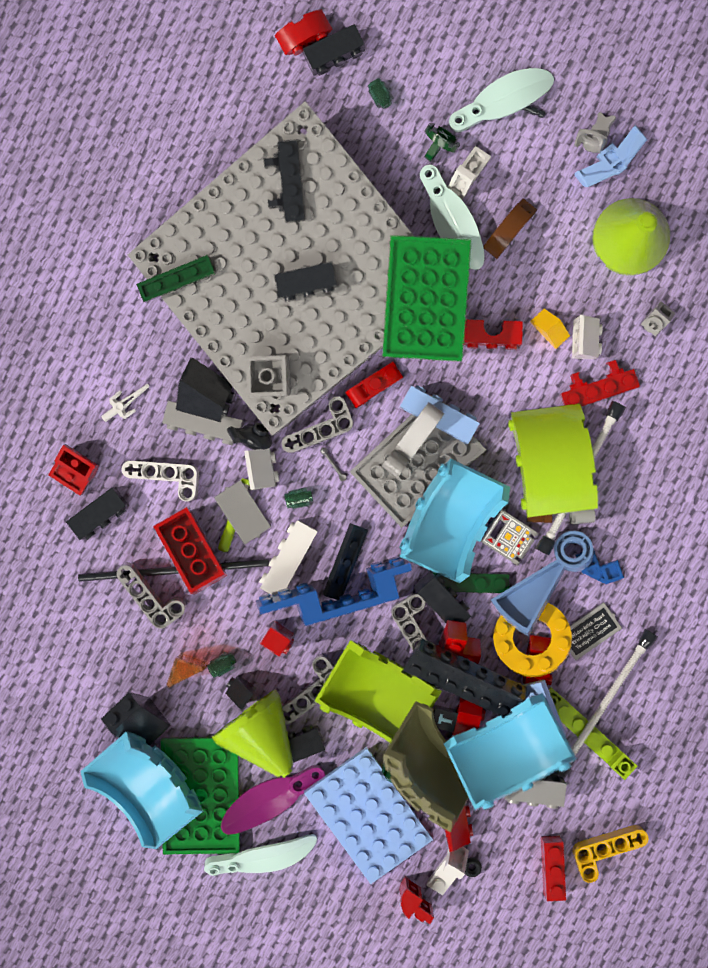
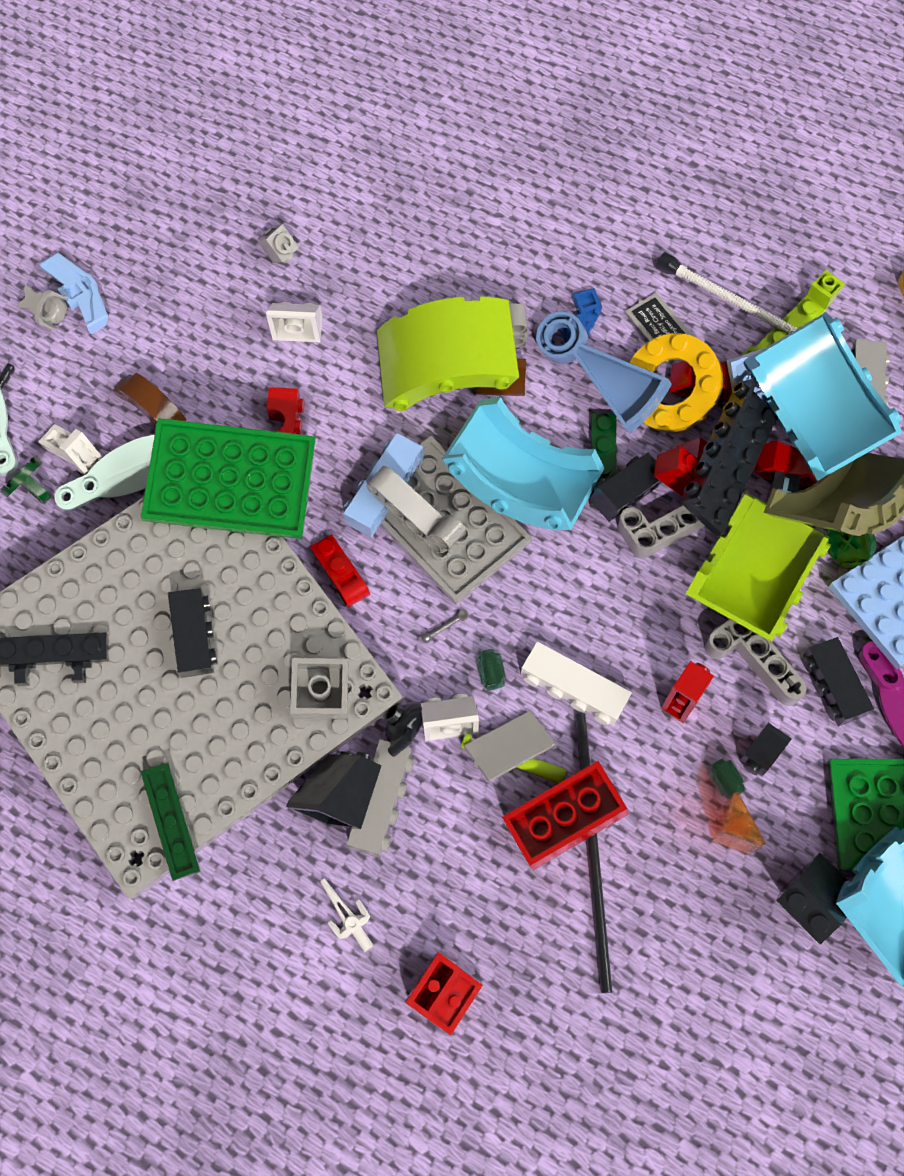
camera: 90 degrees left, 20 degrees down
black brick [66,487,129,541] -> none
light grey beam [117,562,186,629] -> none
white beam [122,461,199,501] -> none
lime cone [212,689,293,778] -> none
blue bracket [255,556,412,626] -> none
light grey beam [282,397,353,453] -> none
black plate [322,523,368,600] -> none
light grey container [480,509,539,566] -> none
yellow slope [530,309,570,349] -> none
hose [535,401,626,556] -> none
red hinge [560,360,640,407] -> none
lime cone [592,198,670,276] -> none

